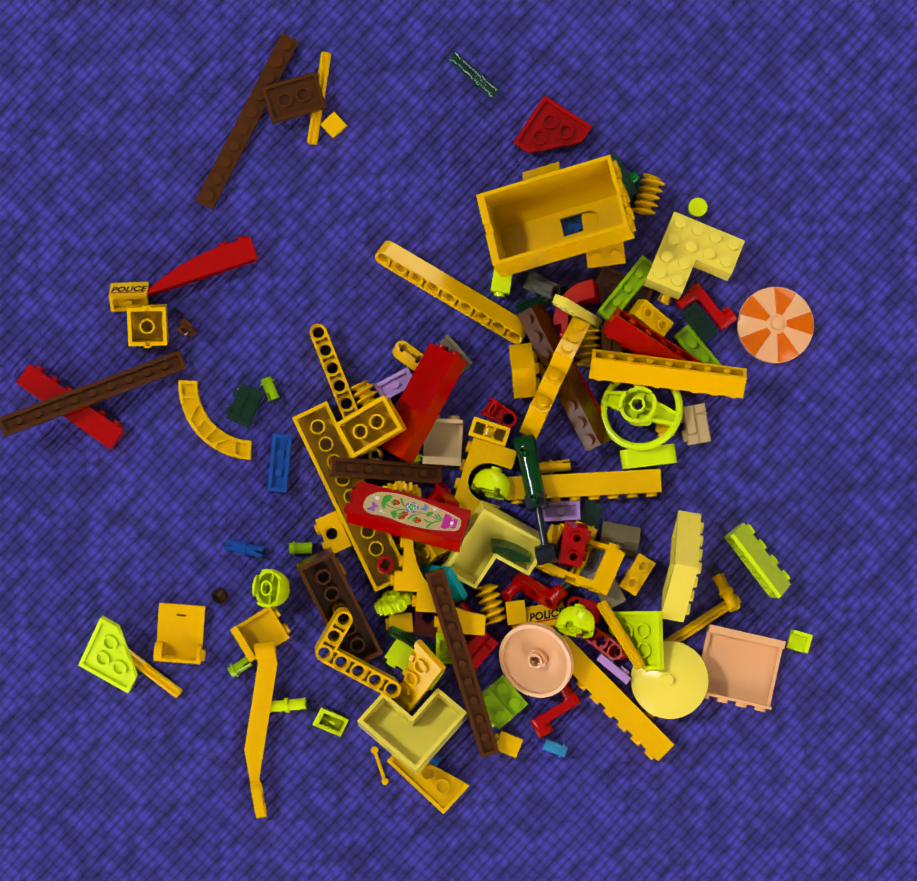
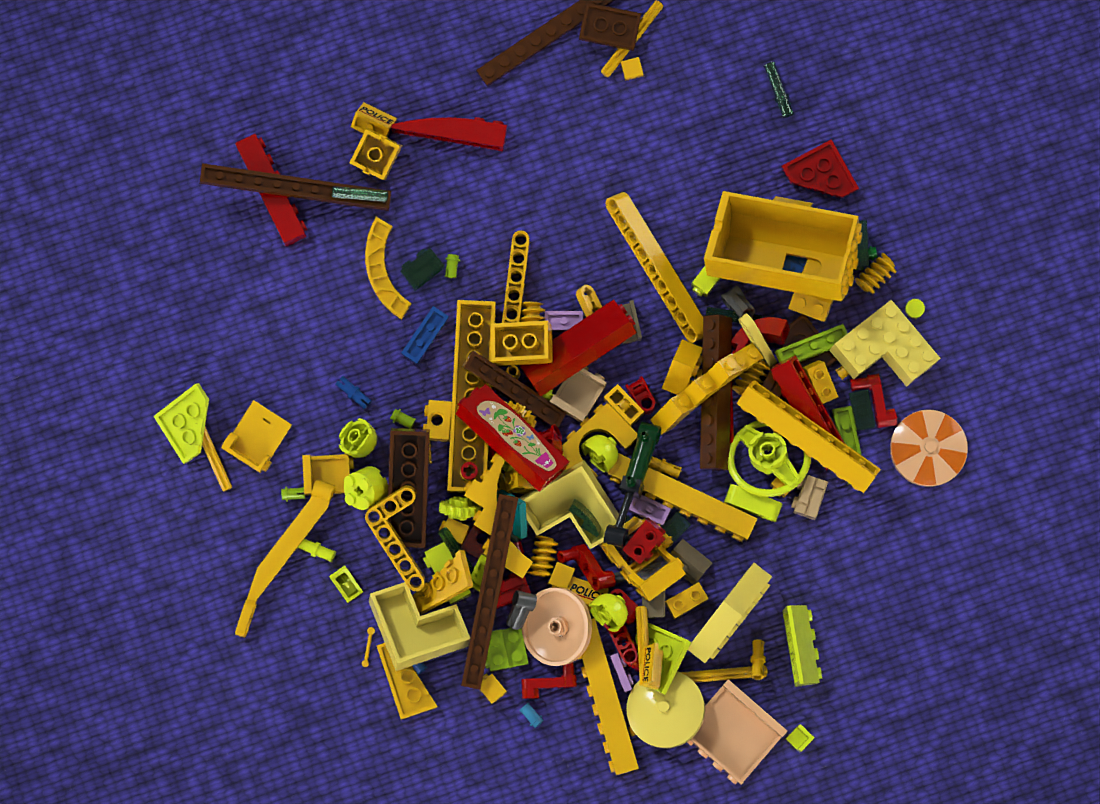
camera: 30 degrees right, 5 degrees down
reddish brown plate [177,318,199,339] -> none
dark brown hinge [211,587,228,605] -> none
none -> clear green axle [331,186,388,202]
none -> neon yellow brick [344,466,388,510]
none -> dark grey piece [506,590,537,630]
none -> yellow panel [639,643,663,690]

